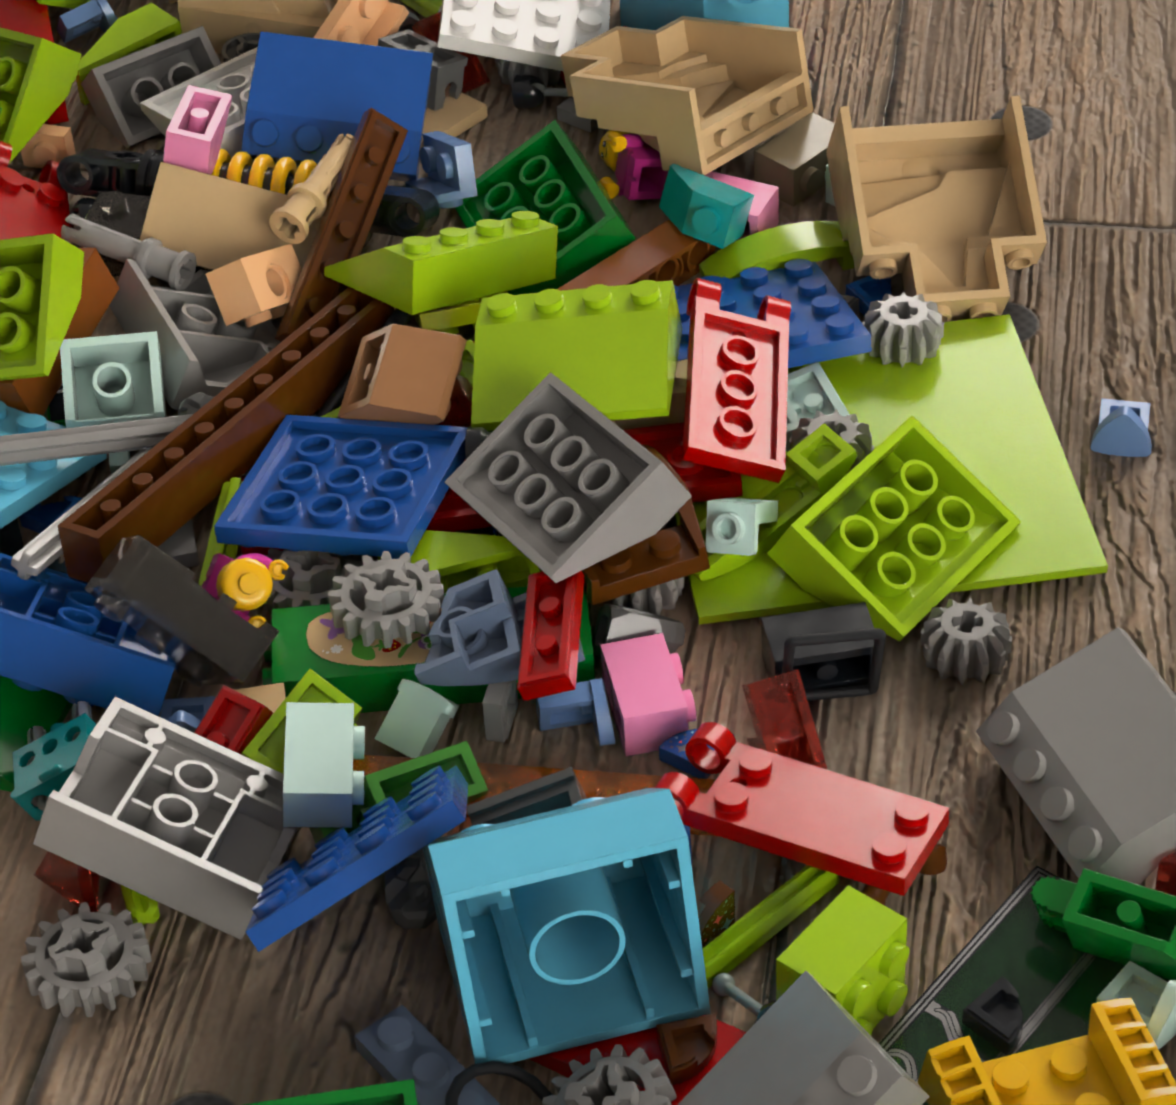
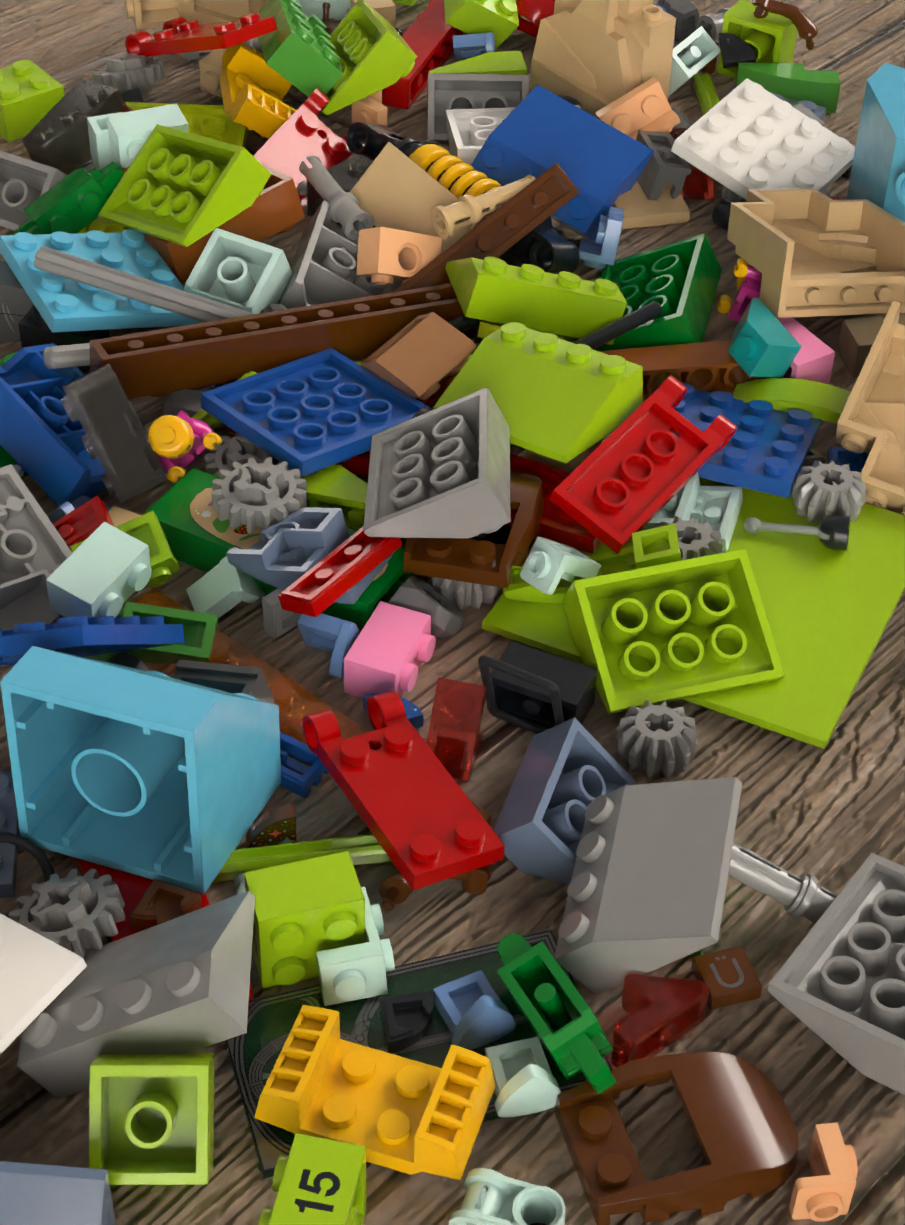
camera: 30 degrees right, 0 degrees up
bright pink slope [163,85,232,175] -> none
none -> light aqua bracket [316,887,395,1006]
none -> medium blue tile [433,970,516,1050]
none -> sand blue slope [493,717,636,885]
none -> black bar [572,301,662,350]
none -> hinge [744,515,850,551]

